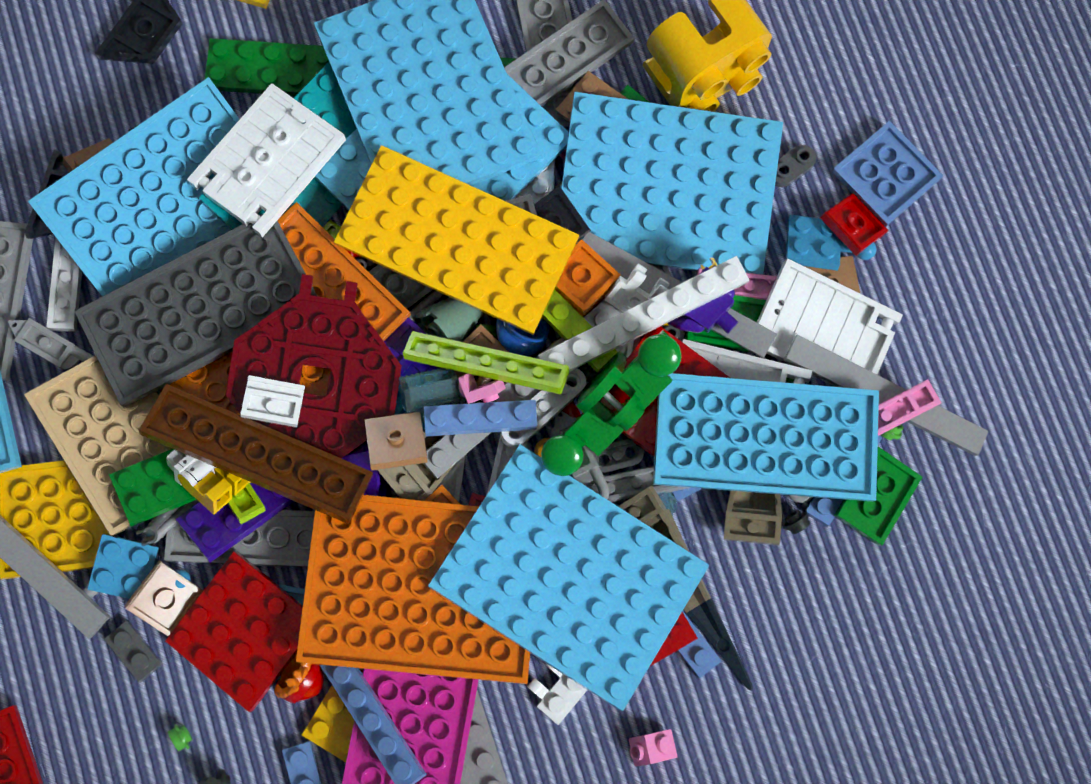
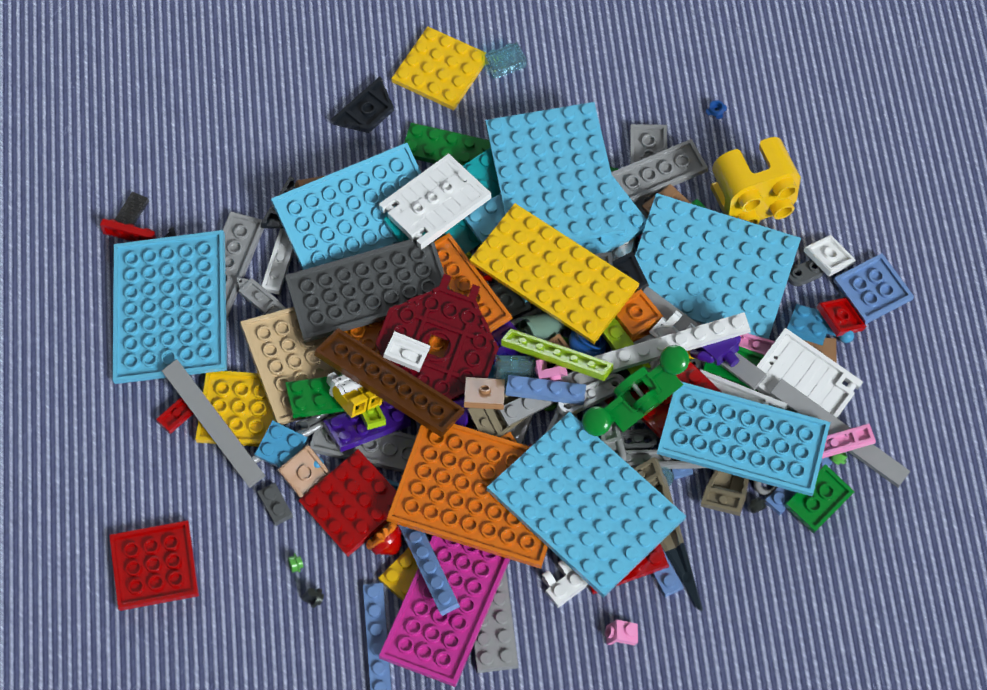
camera: 20 degrees right, 15 degrees down
none -> white plate [804,235,856,277]

